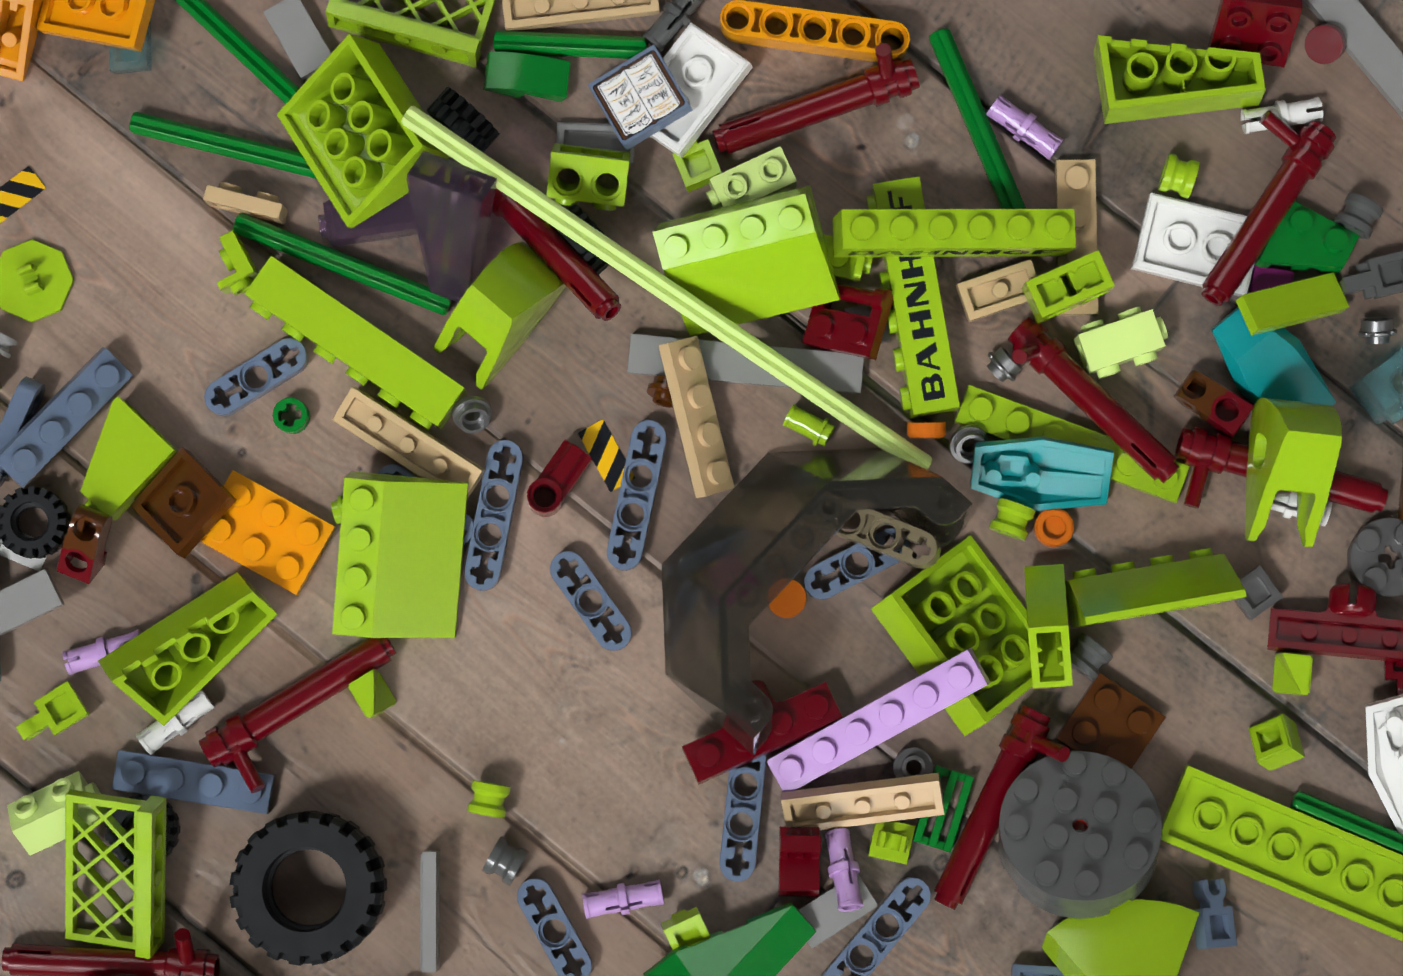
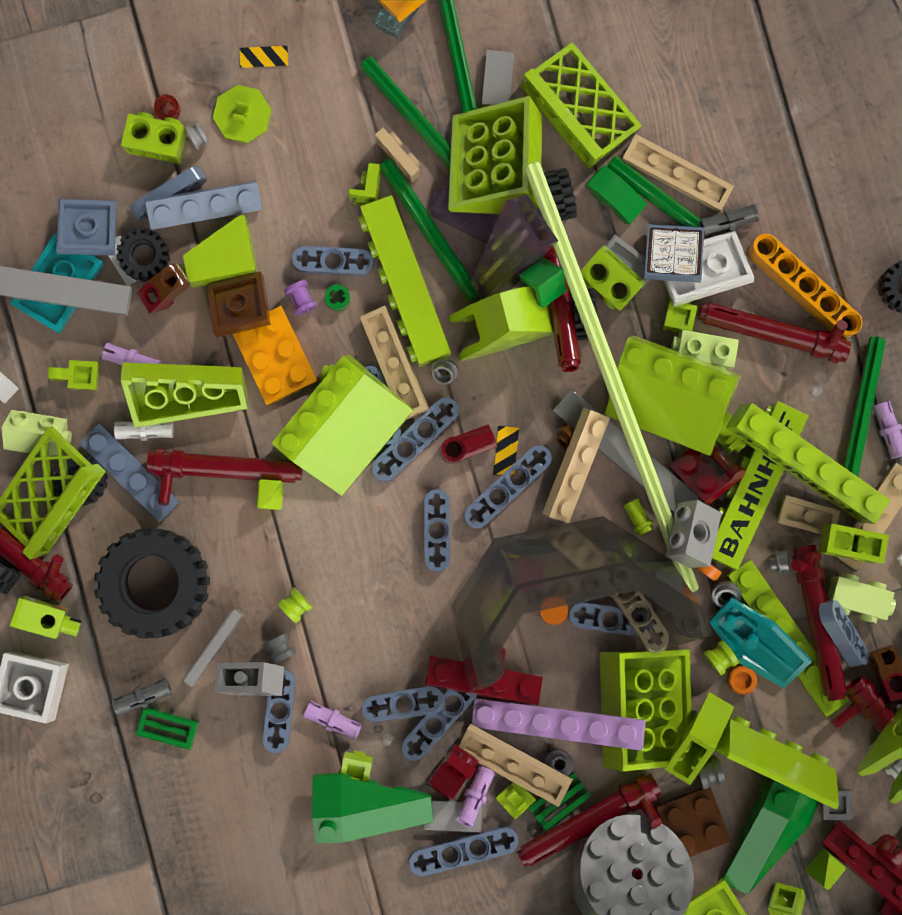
camera: 25 degrees right, 0 degrees up
none -> light grey brick [214,662,284,696]
none -> medium lavender bush [284,280,318,316]
none -> sand blue beam [362,686,446,723]
none -> green panel [519,258,567,308]
none -> light grey brick [666,500,722,568]
none -> green wedge [722,777,820,894]
none -> sand blue beam [819,600,868,667]

